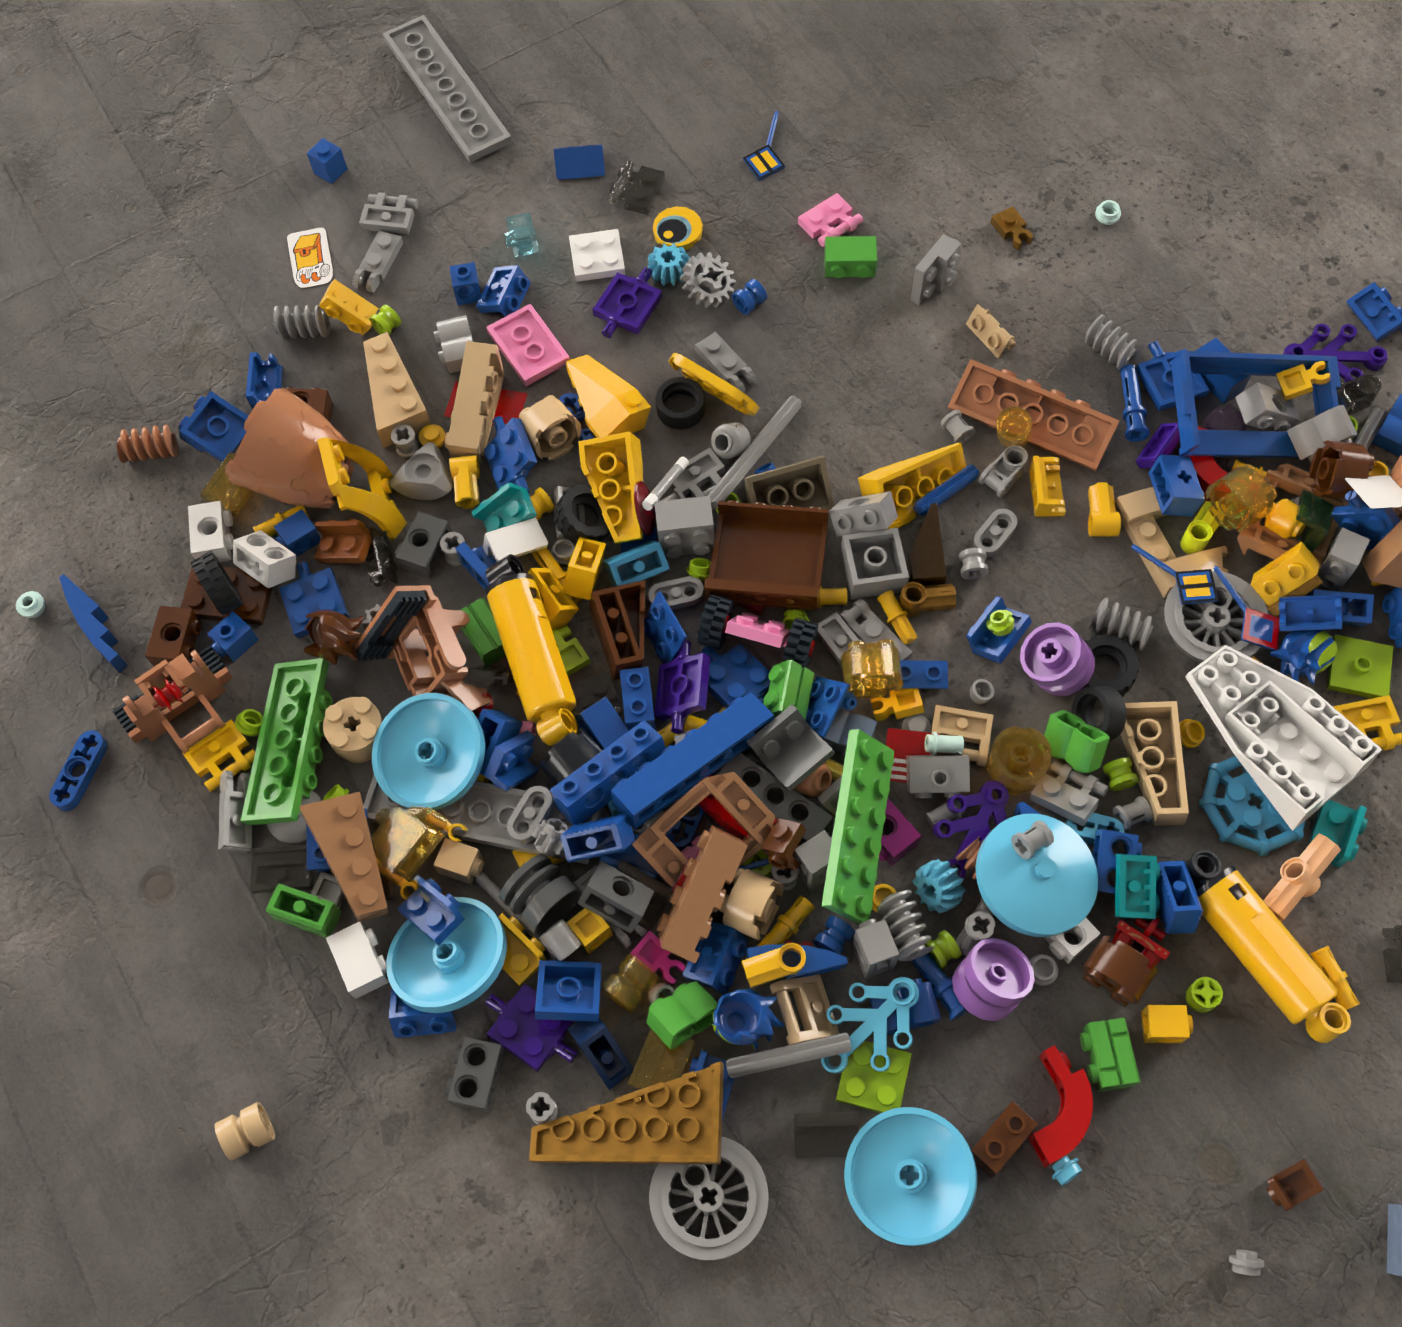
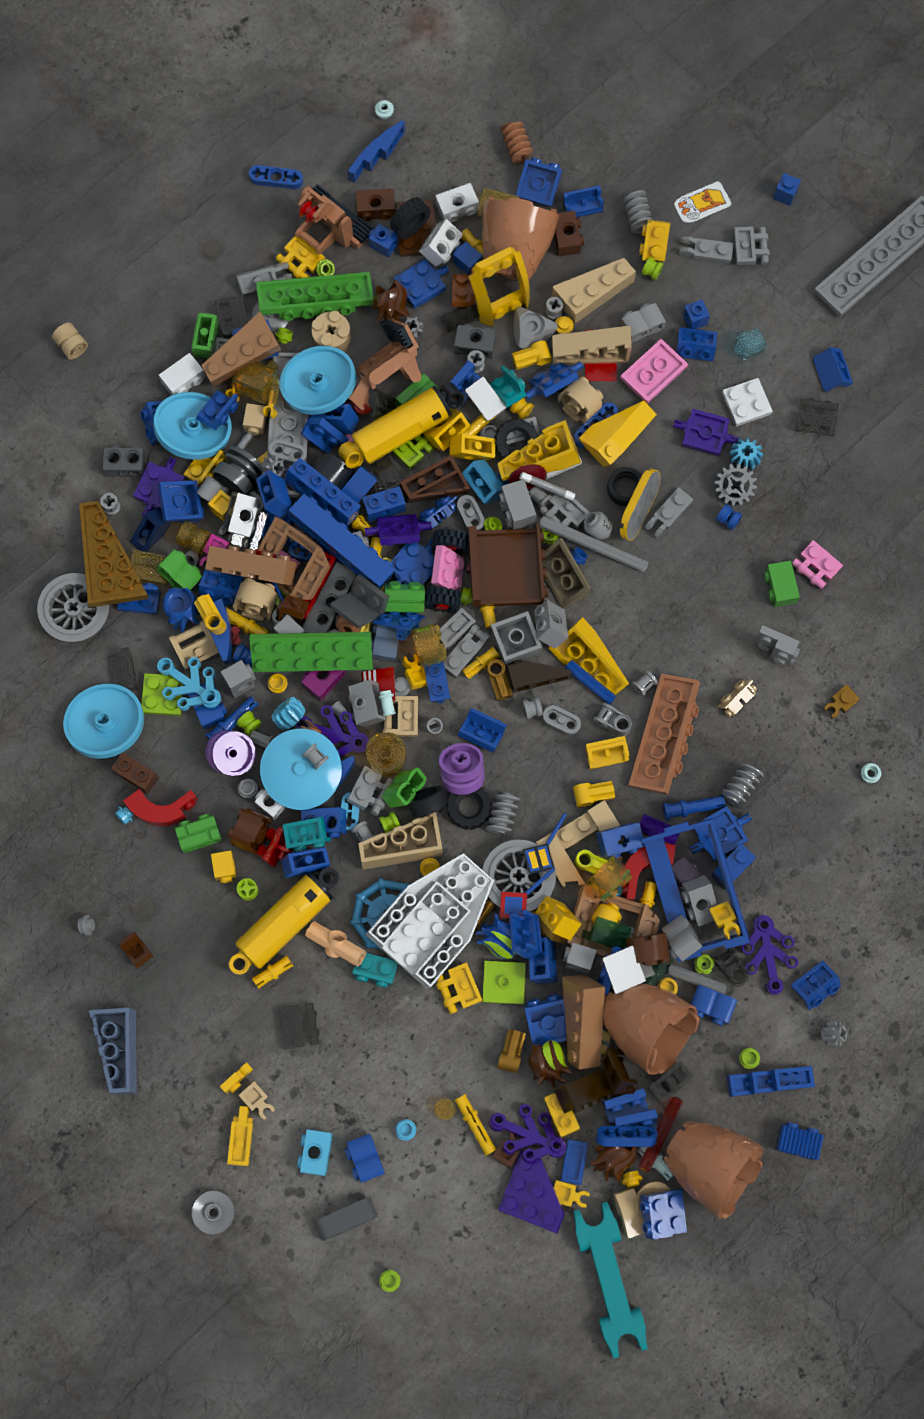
camera: 75 degrees right, 10 degrees up
tile [653,206,703,250] -> none
light grey axle [726,1033,852,1078] -> none
piece [743,111,785,181] -> none
light grey piece [877,890,934,961] -> none
light grey bush [965,911,995,940] -> none
lime plate [986,610,1014,636] -> none
clear yellow wheel [996,406,1032,448] -> none

